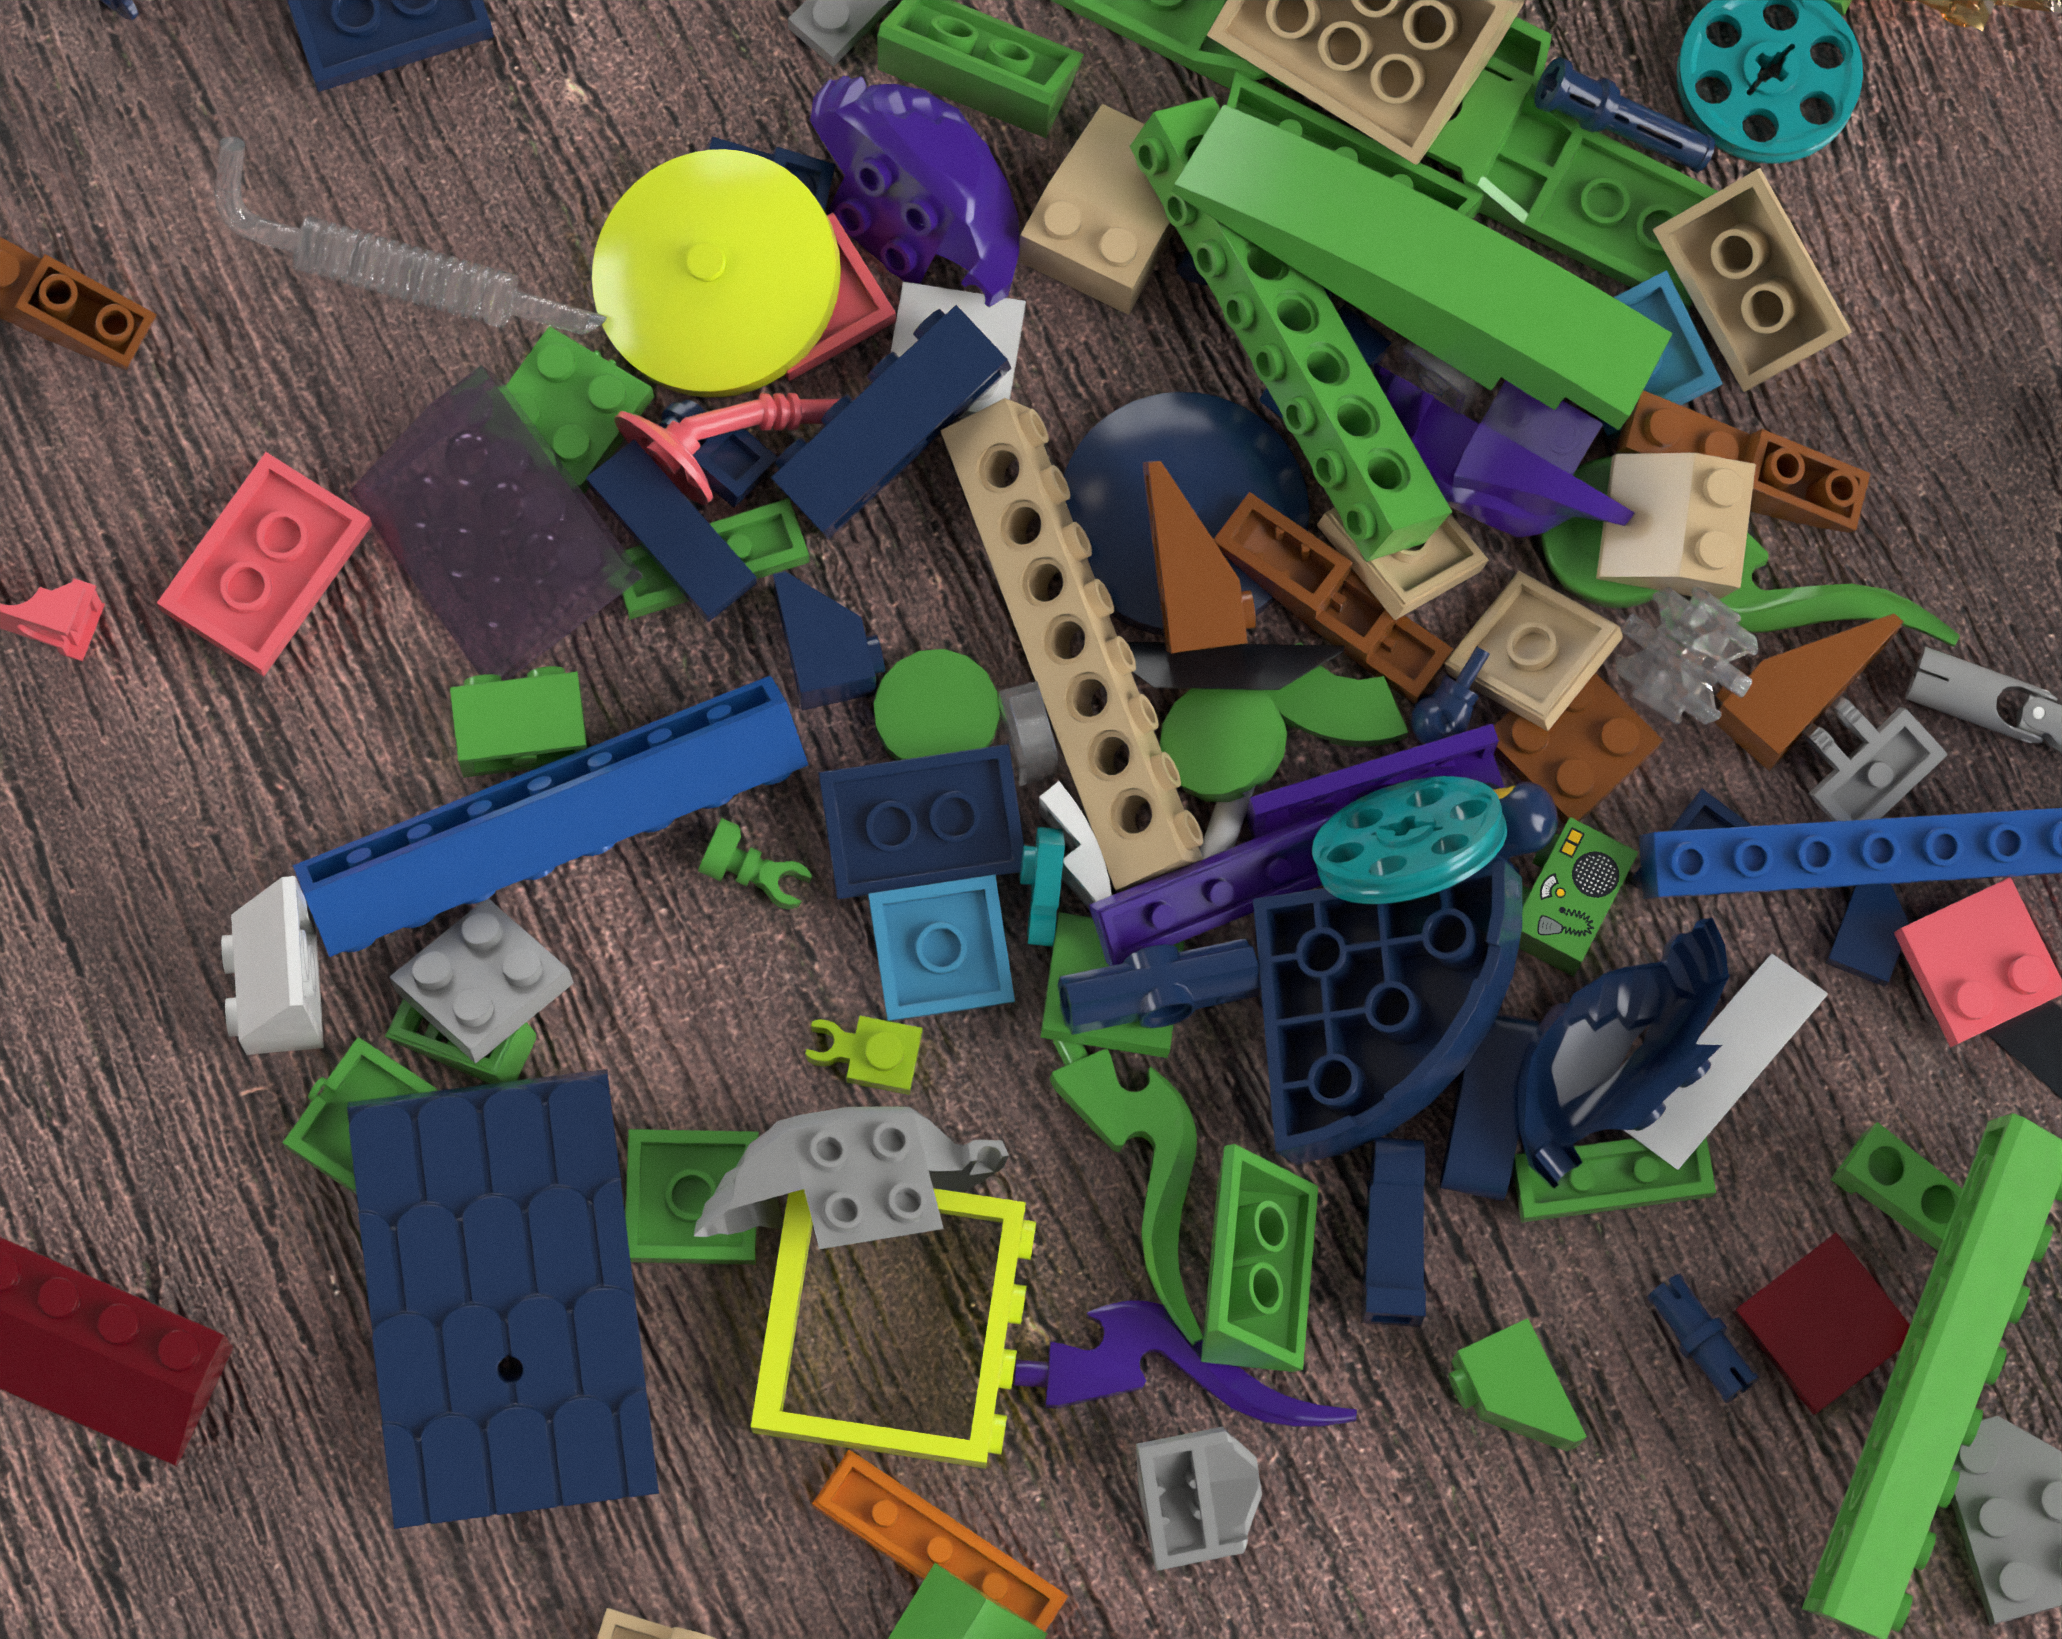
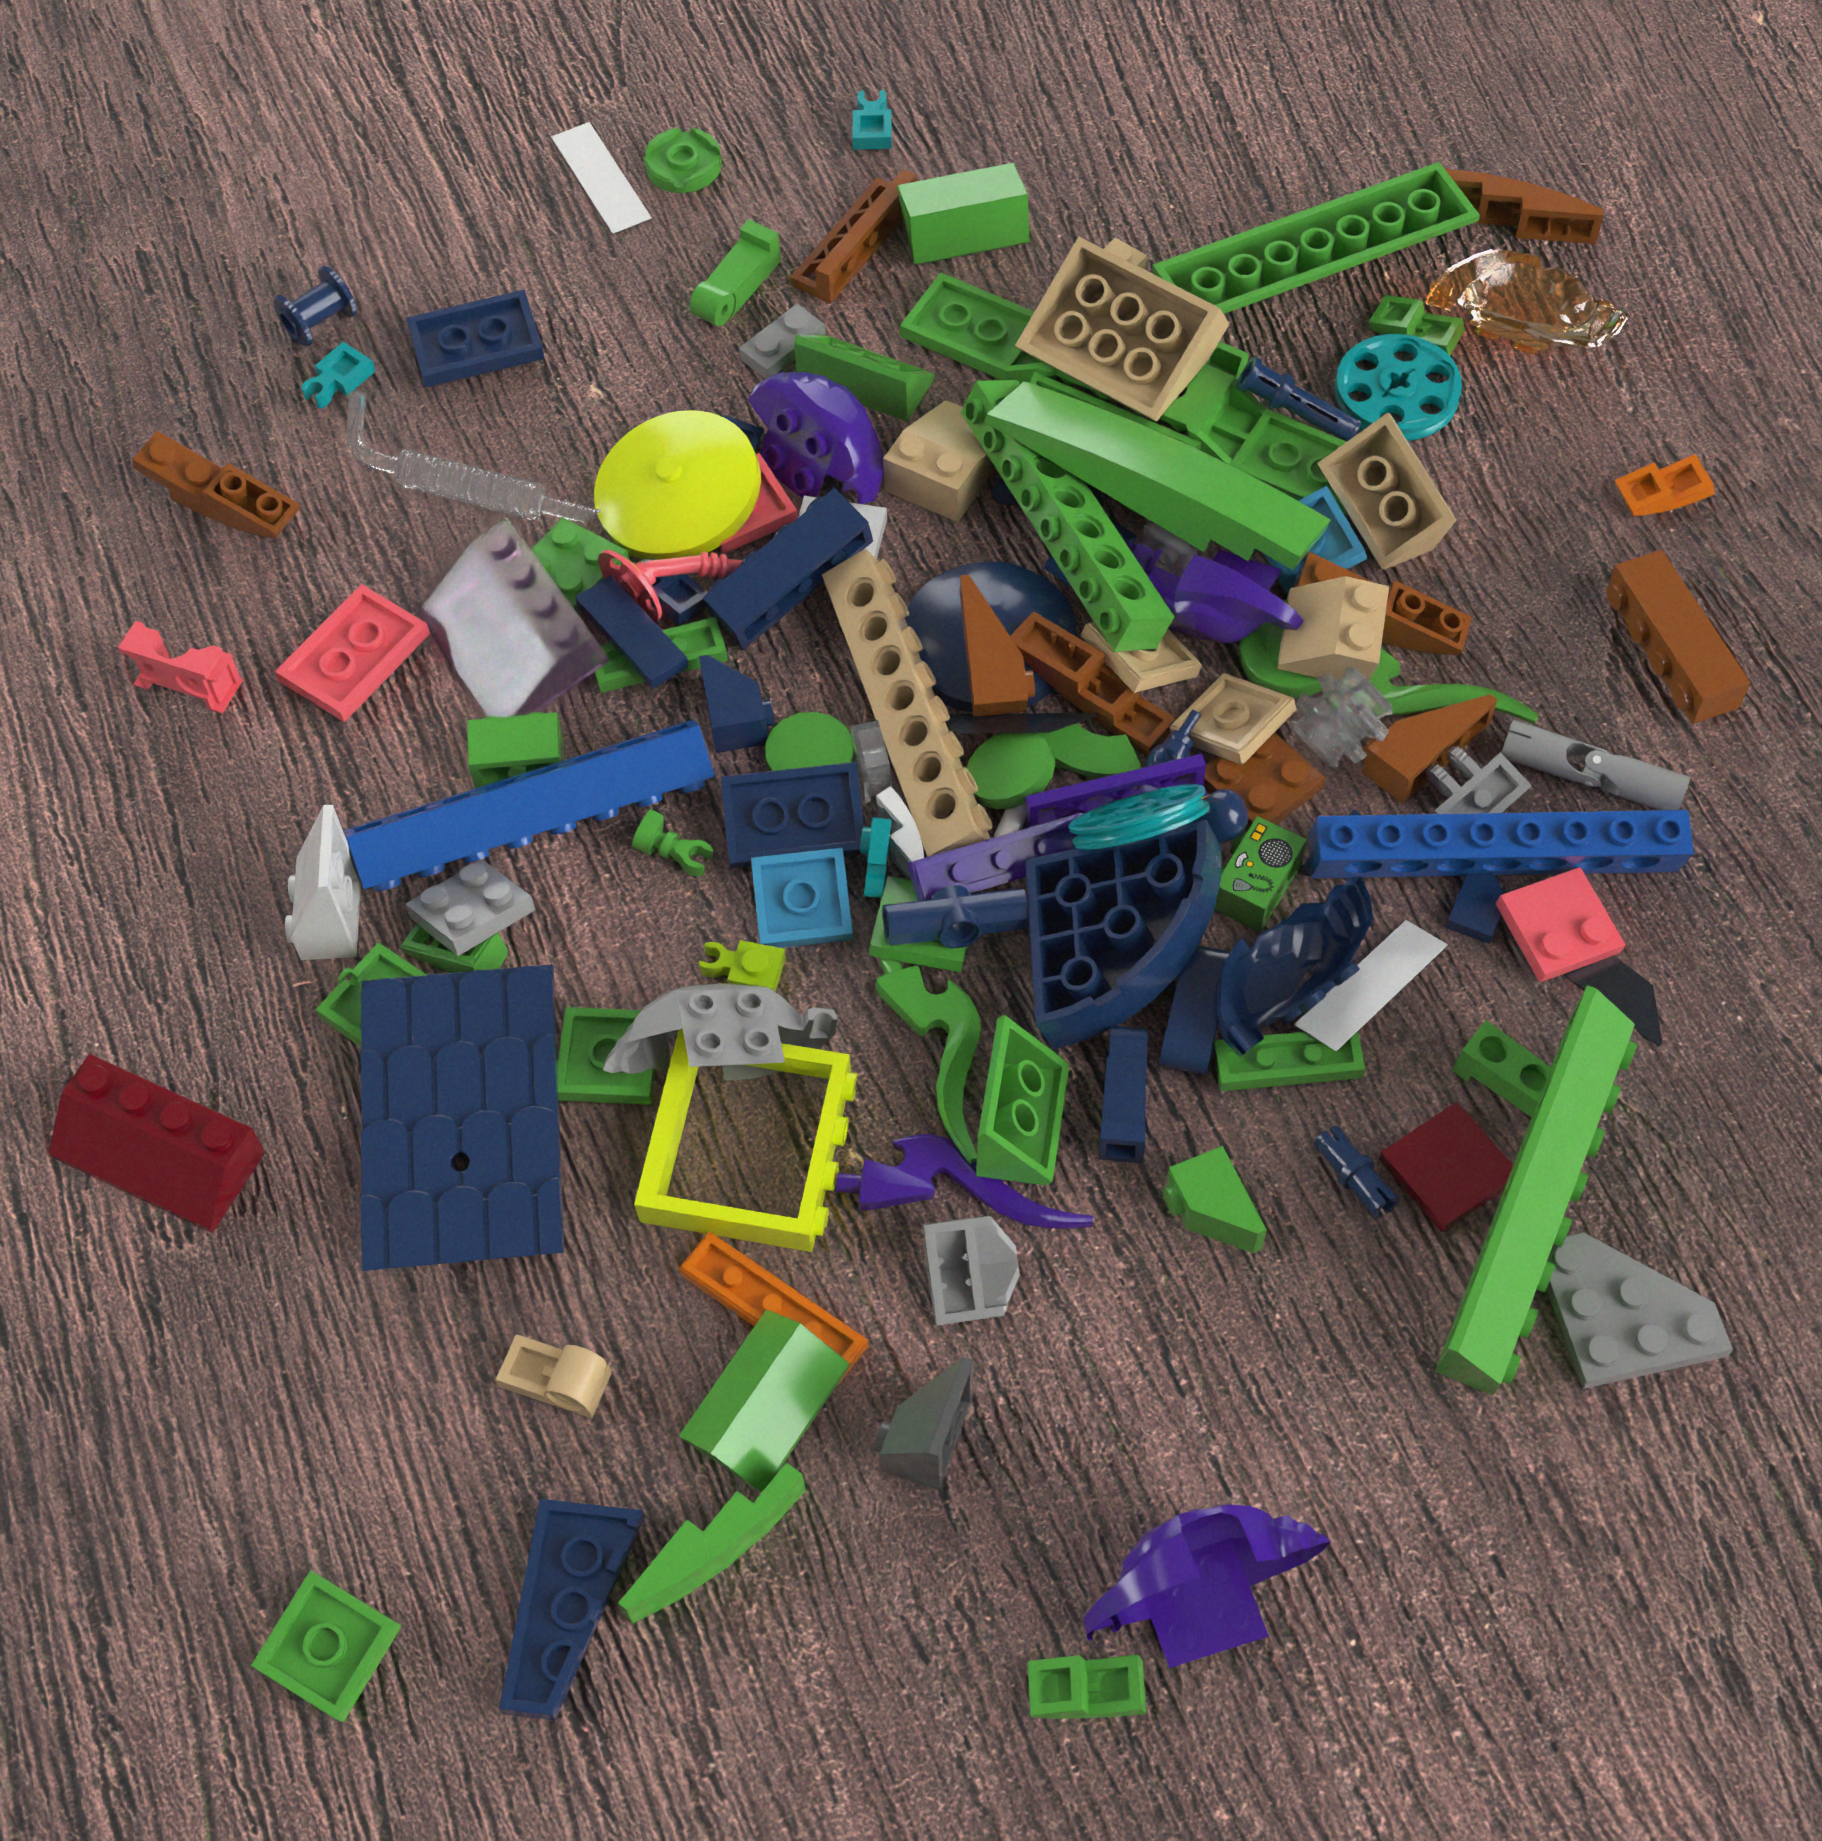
camera: 10 degrees right, 15 degrees down
none -> teal plate [301,342,375,409]

